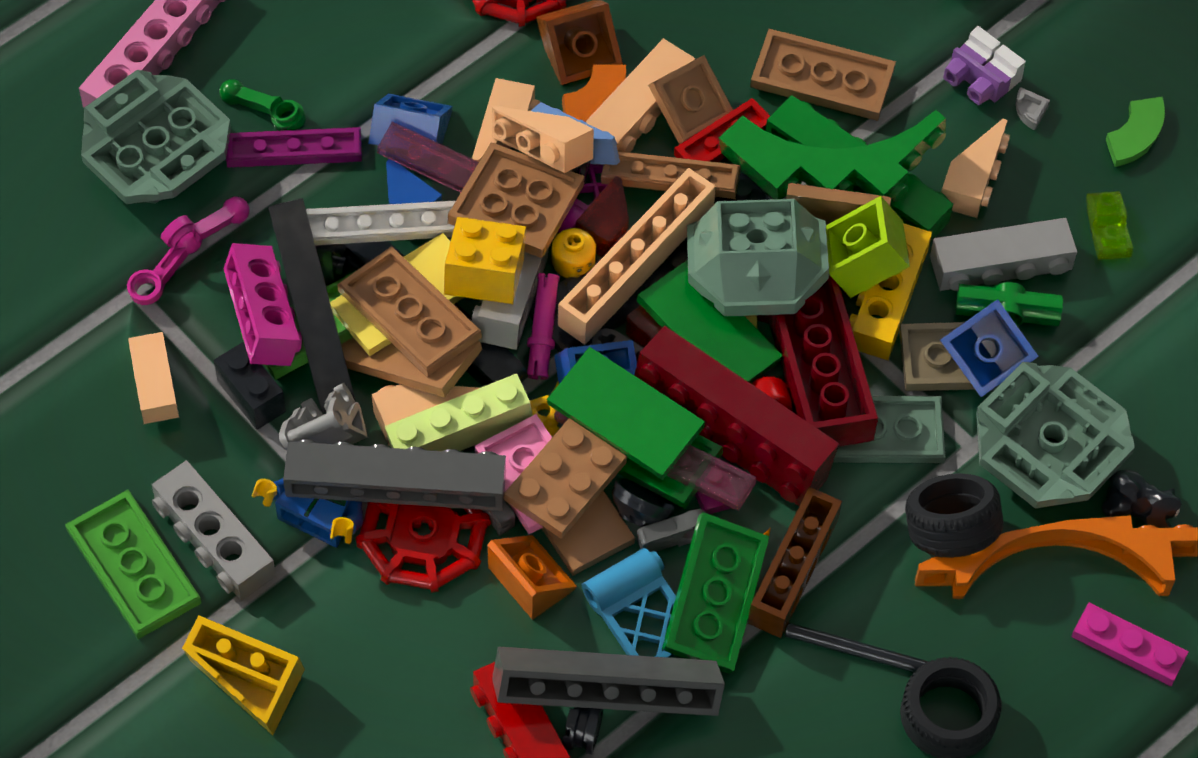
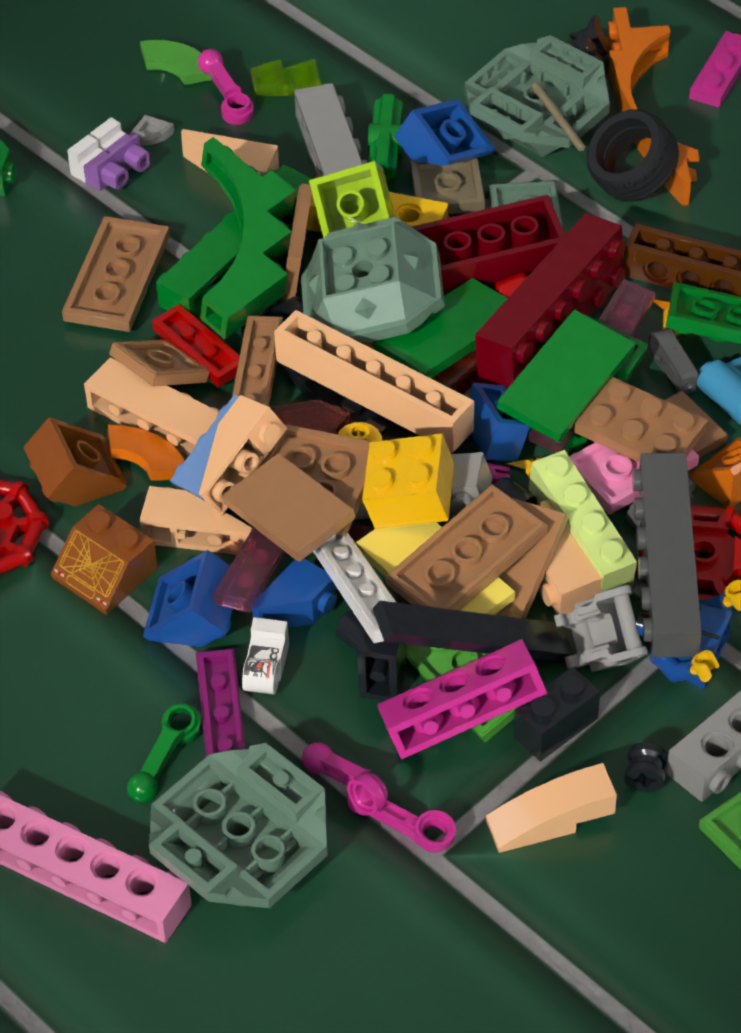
camera: 90 degrees left, 10 degrees down
black piece [612,478,675,527] -> none
none -> dark orange slope [51,504,158,615]
none -> dark pink piece [198,49,254,125]
none -> medium nougat tile [222,453,355,562]
none -> white leg [242,617,289,695]
none -> dark tan axle [531,82,585,151]
none -> black wheel [624,742,668,792]

